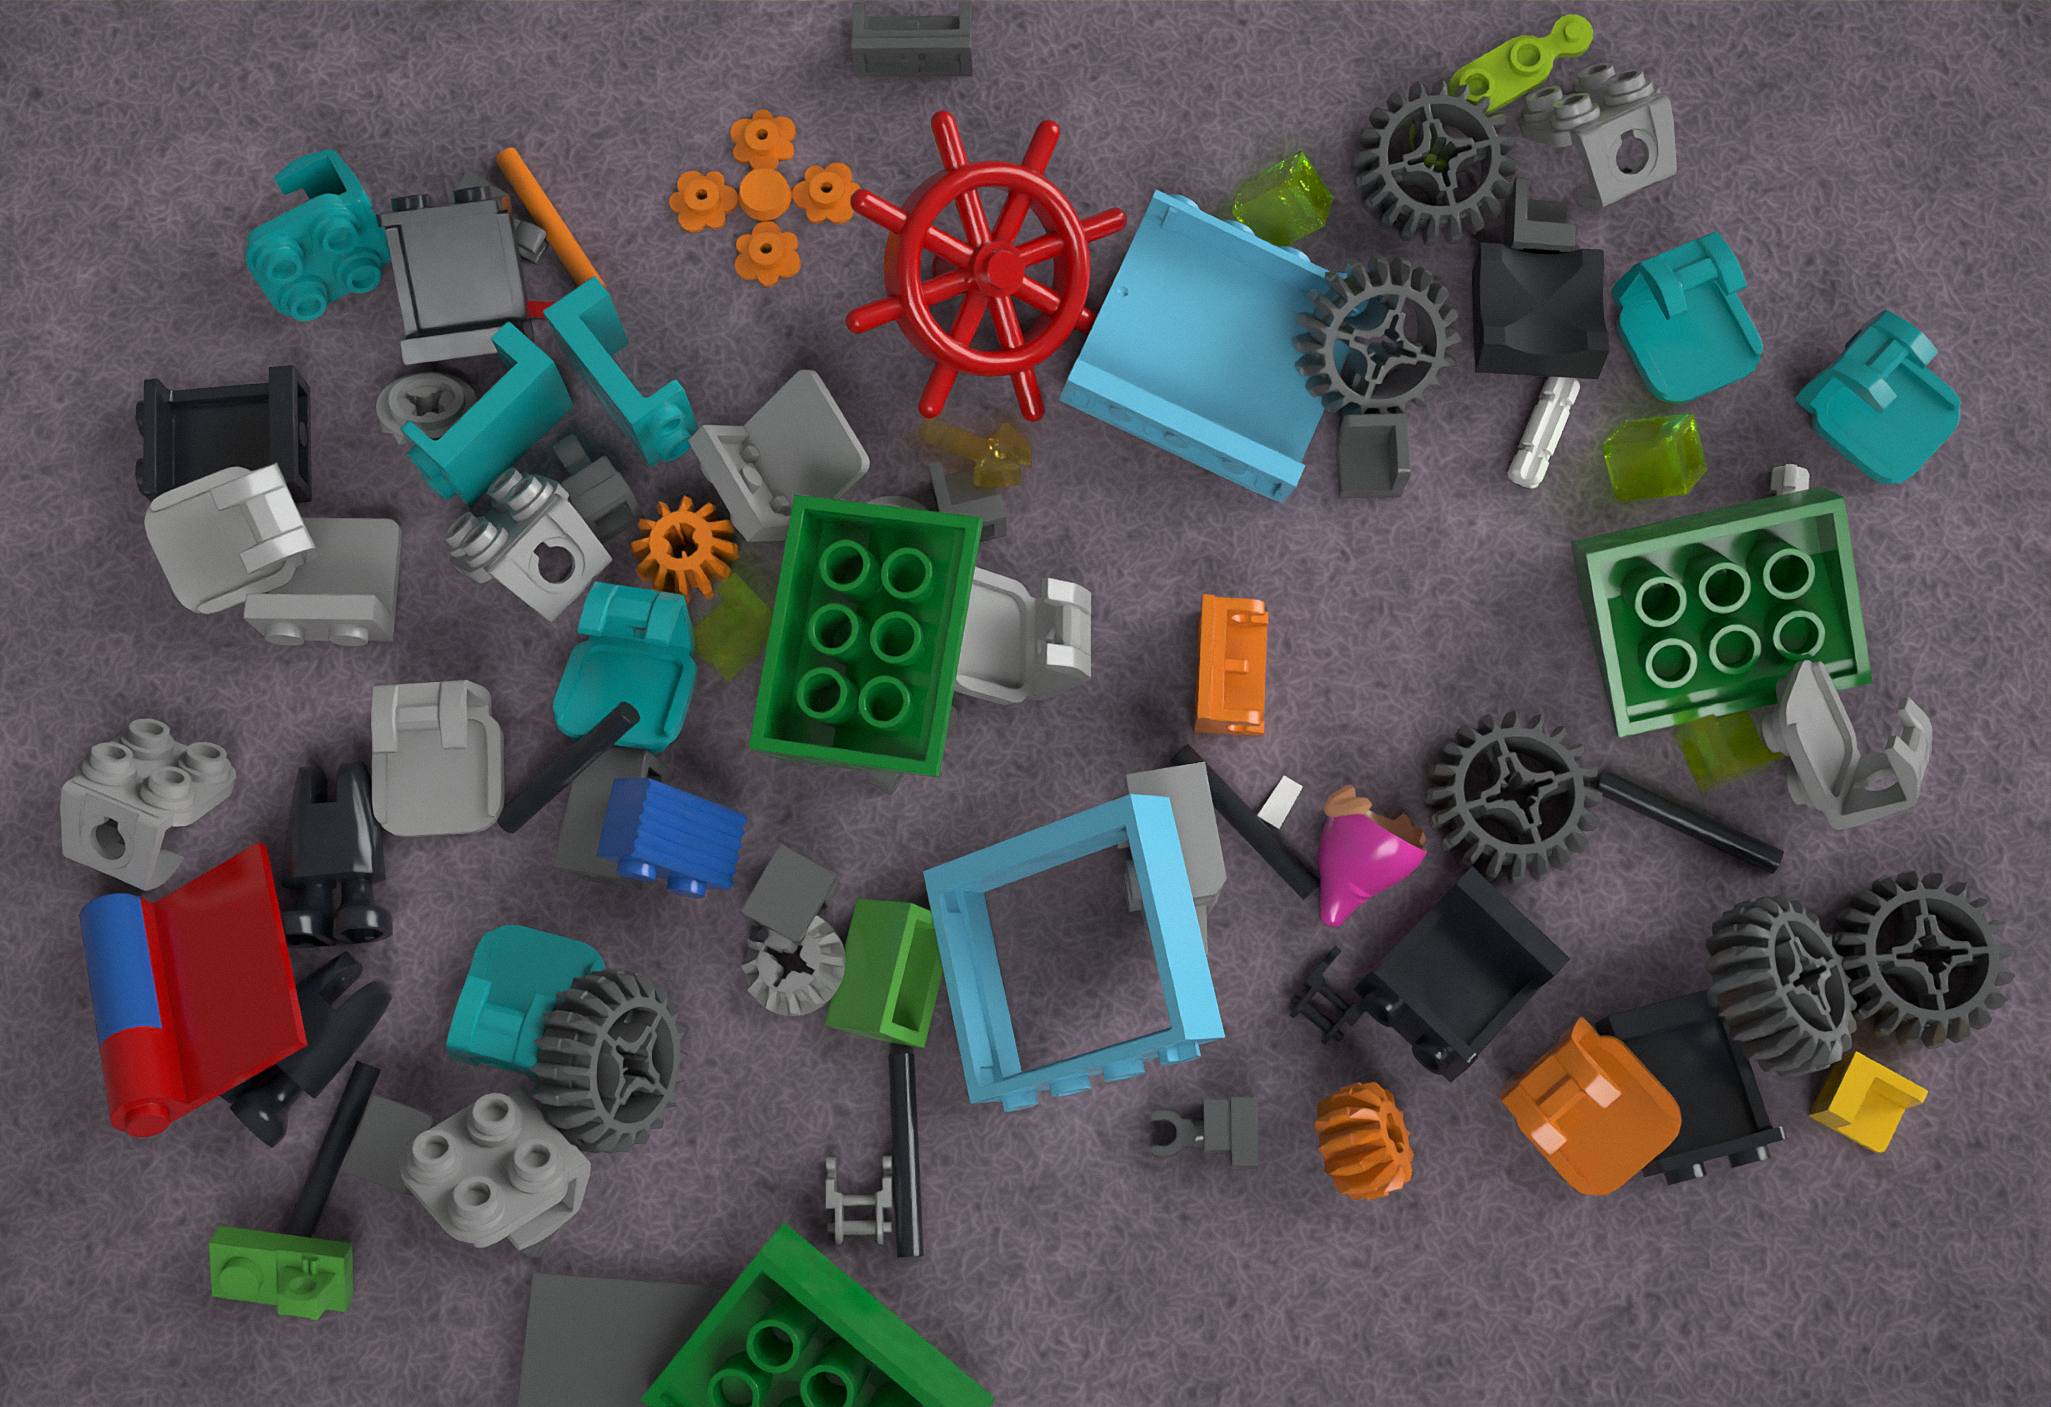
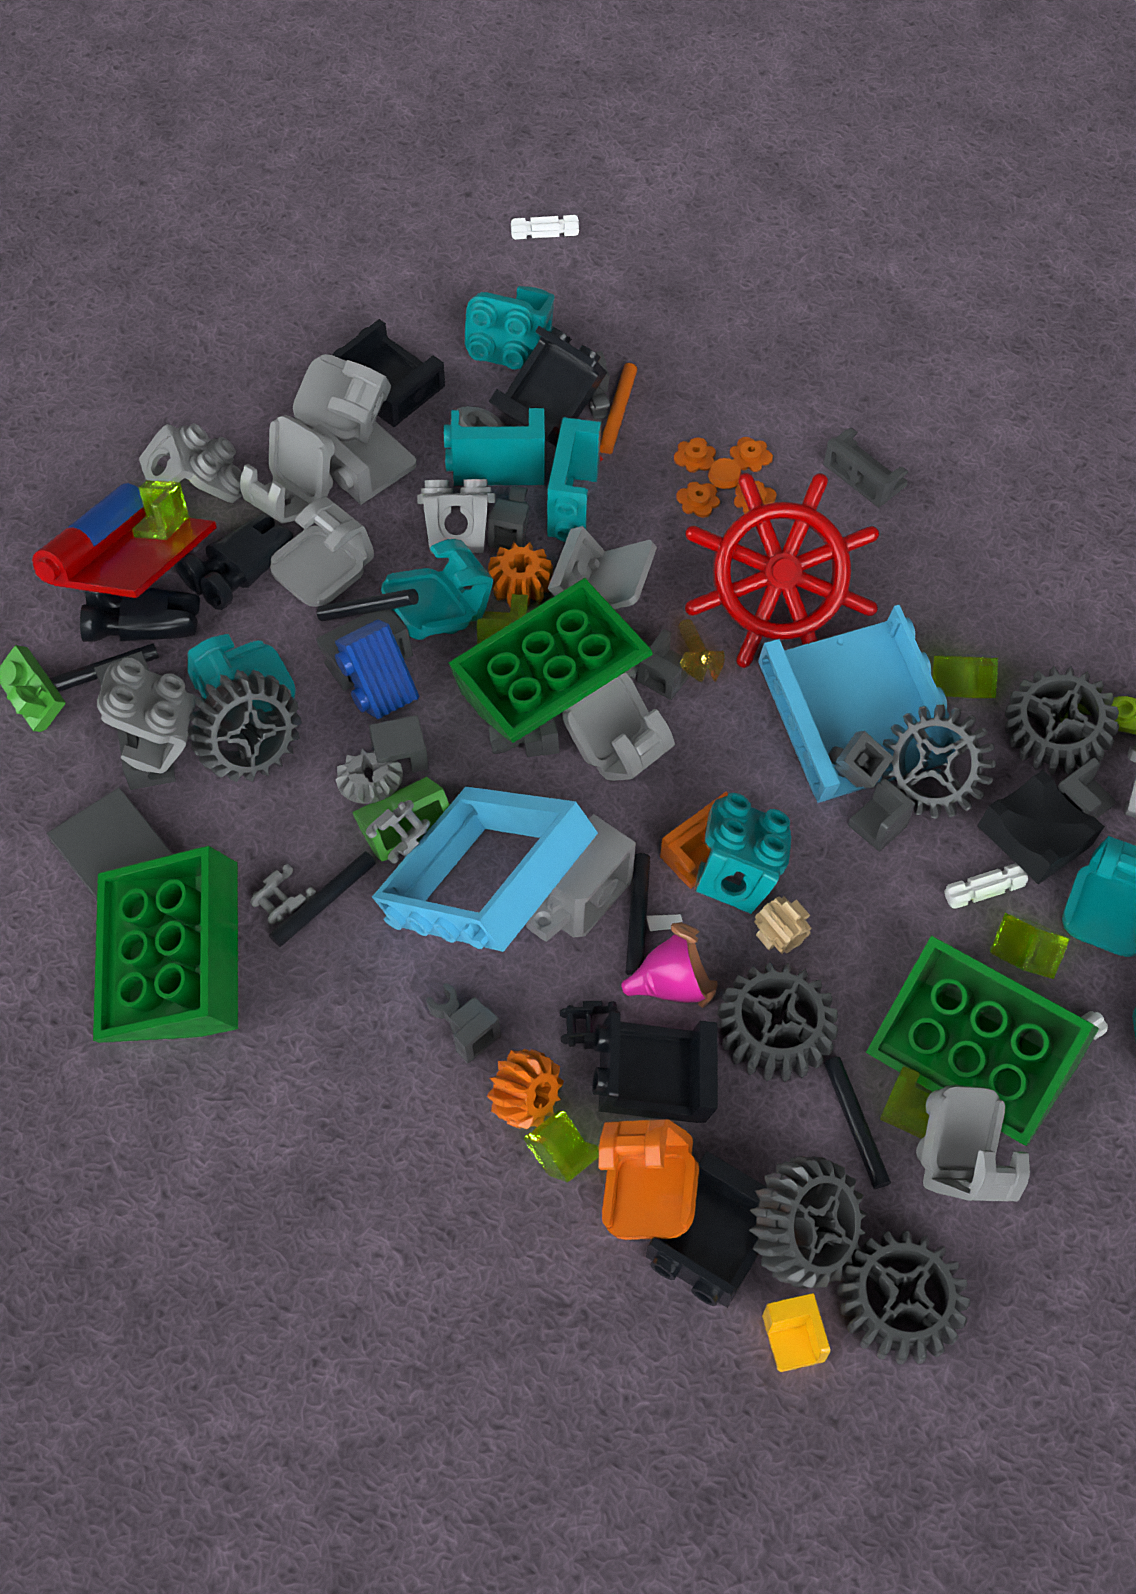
camera: 45 degrees right, 15 degrees down
none -> clear neon green panel [132,480,189,540]
none -> light grey piece [240,415,335,523]
none -> light grey piece [366,800,430,864]
none -> white axle [511,215,579,240]
none -> clear neon green panel [523,1110,599,1182]
none -> teal piece [695,793,792,914]
none -> tan gear [754,896,812,954]
none -> dark grey piece [828,731,894,788]

